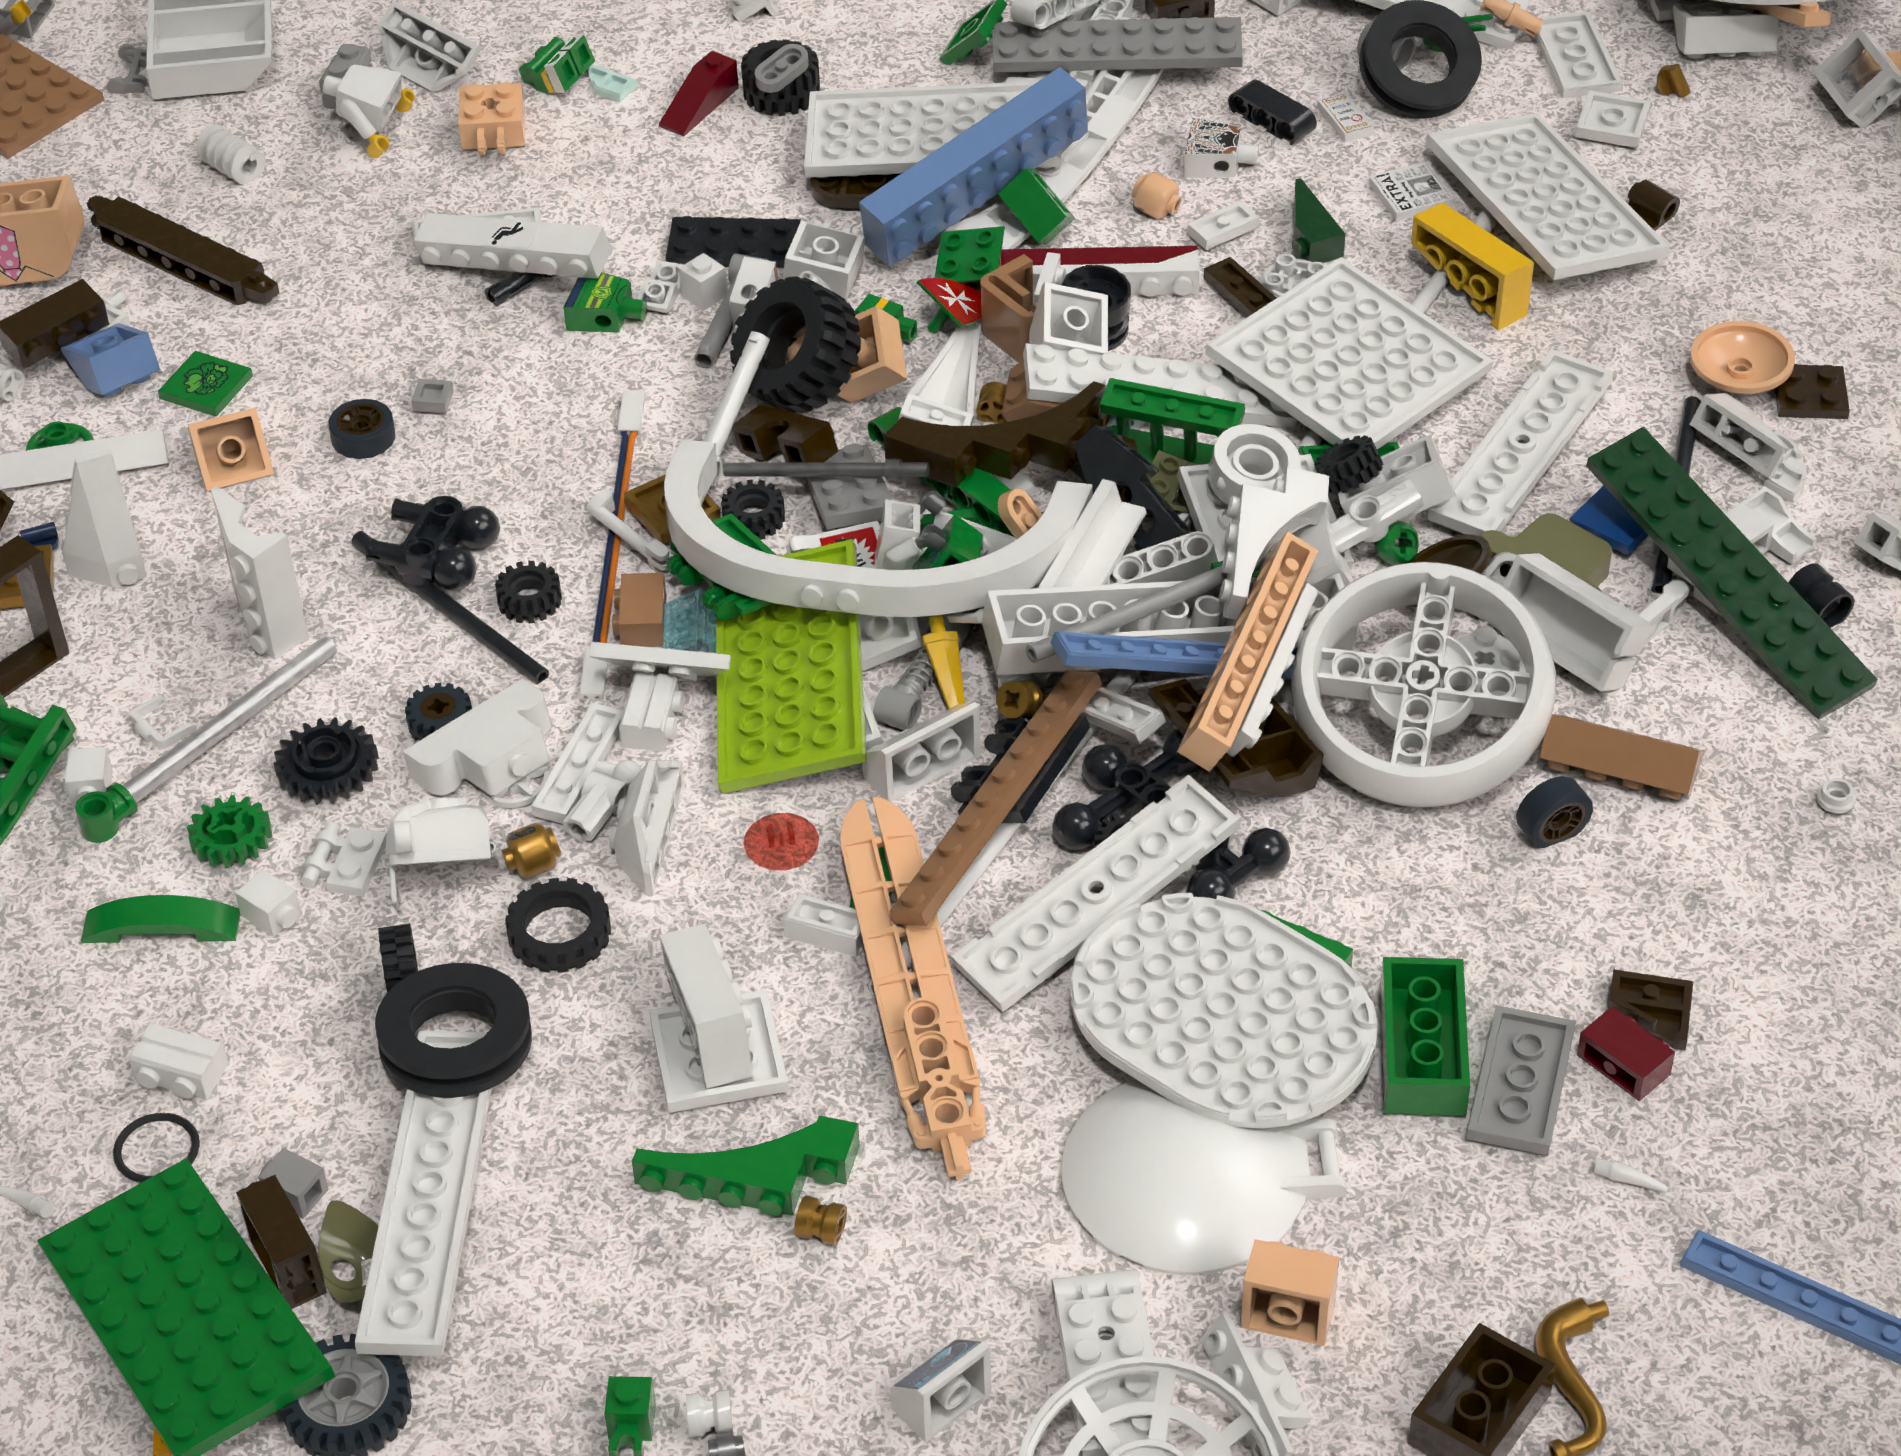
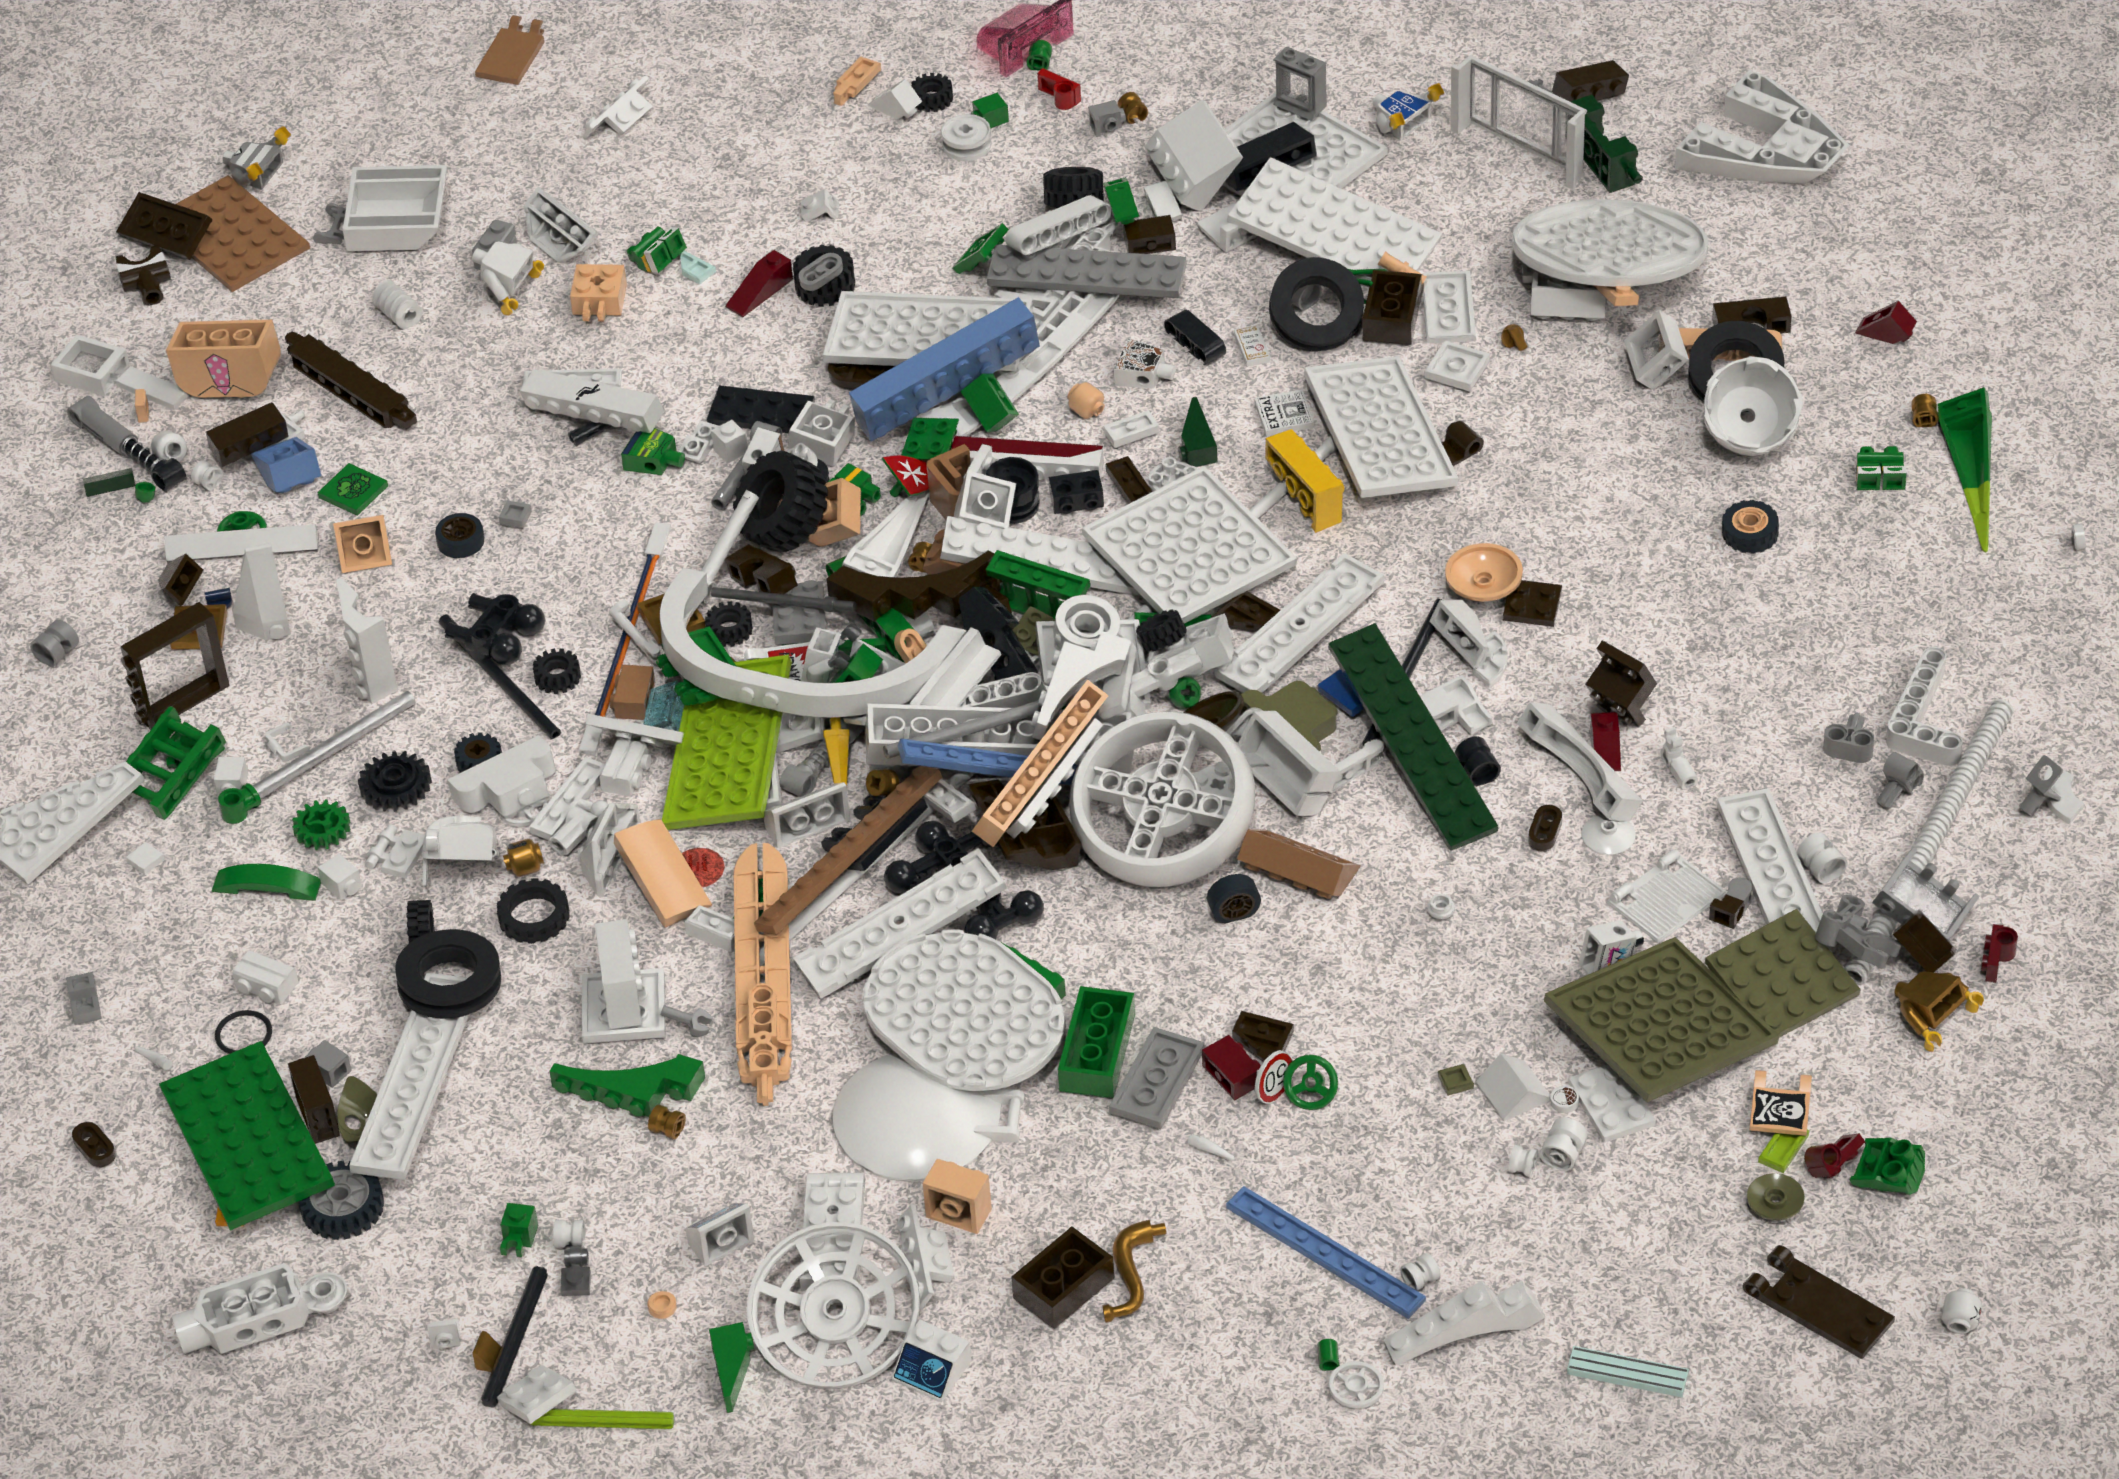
camera: 10 degrees right, 0 degrees up
none -> light nougat slope [614,819,712,928]
none -> light grey bar [660,1005,713,1037]
none -> black brick [1048,470,1104,514]
none -> dark brown wing [1211,591,1280,631]
none -> piece [1255,1050,1293,1104]
none -> green piece [1283,1055,1338,1110]
none -> dark brown brick [1362,270,1422,345]

